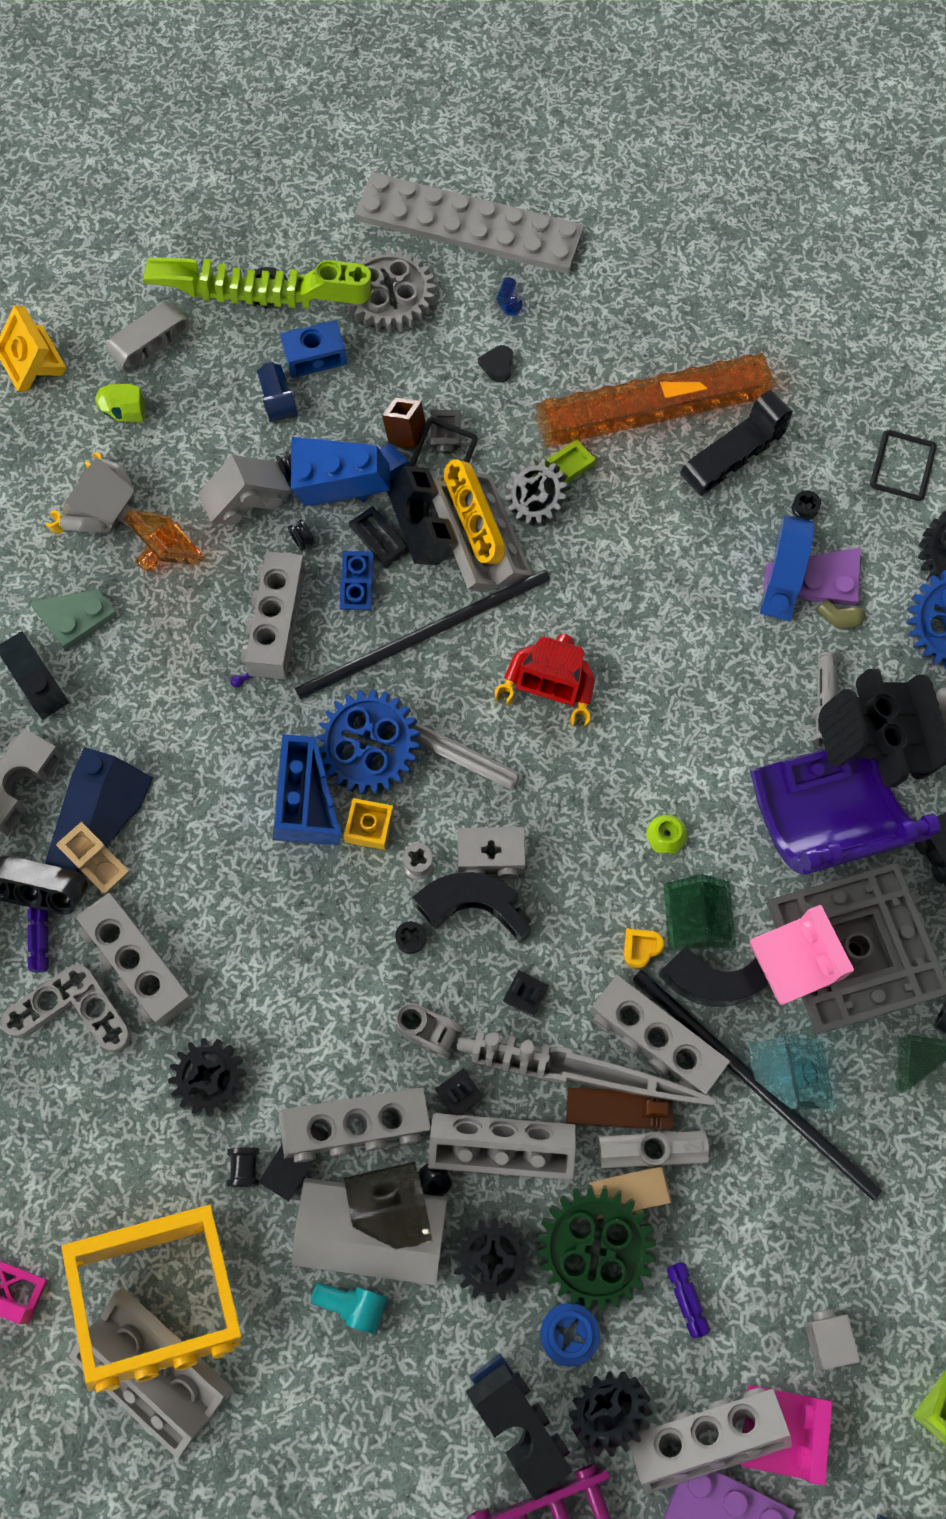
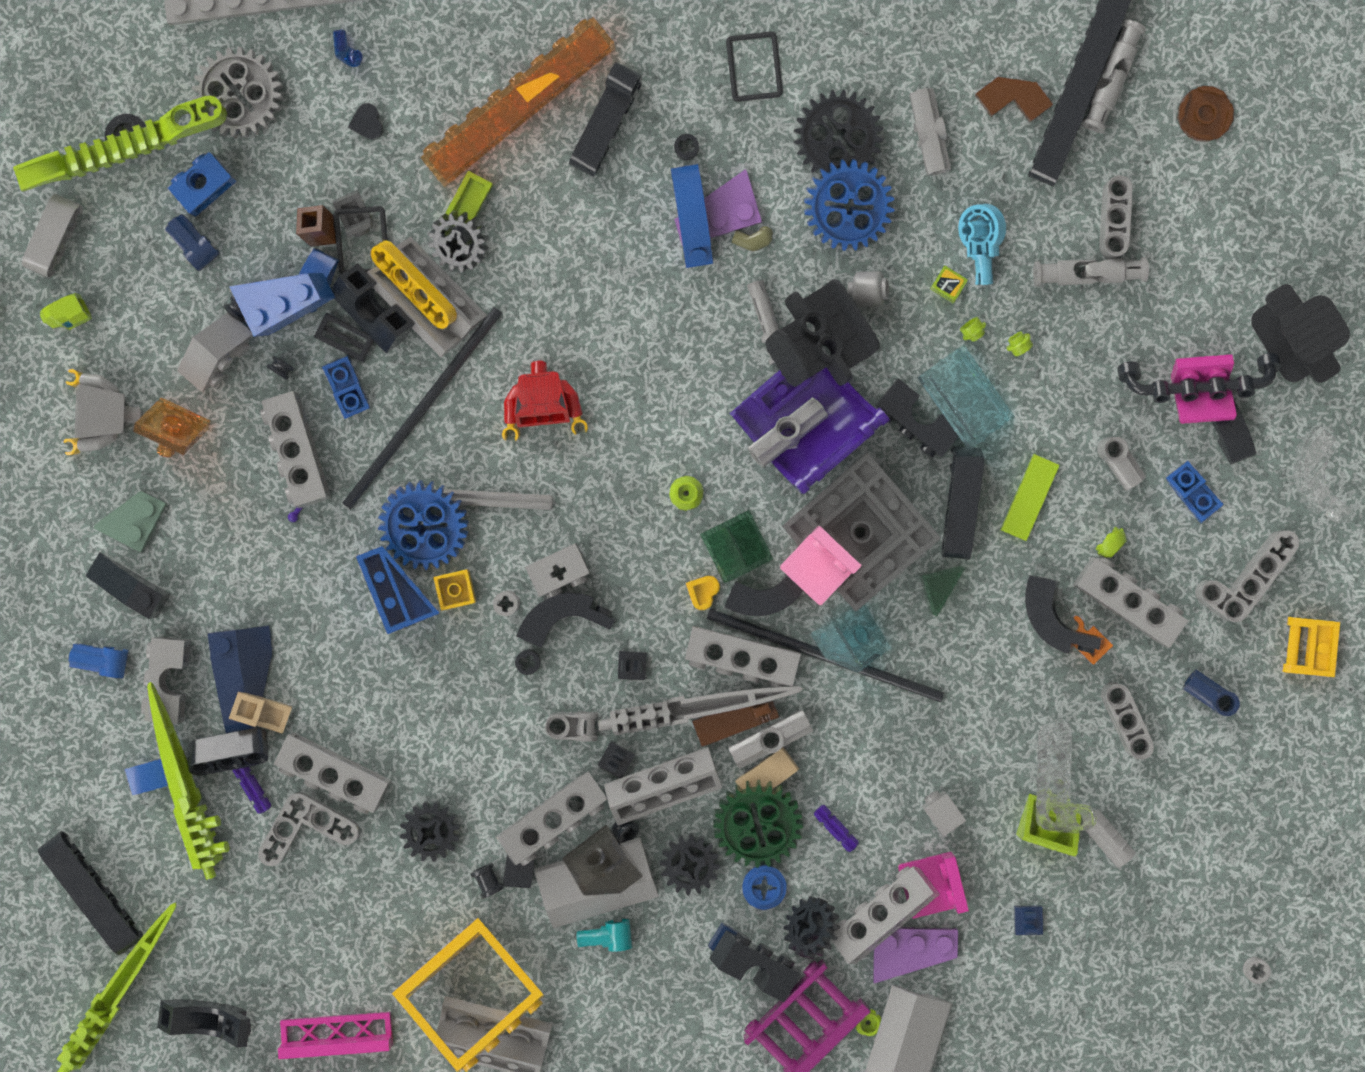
camera: 20 degrees left, 20 degrees up
none -> light grey piece [748,398,828,468]

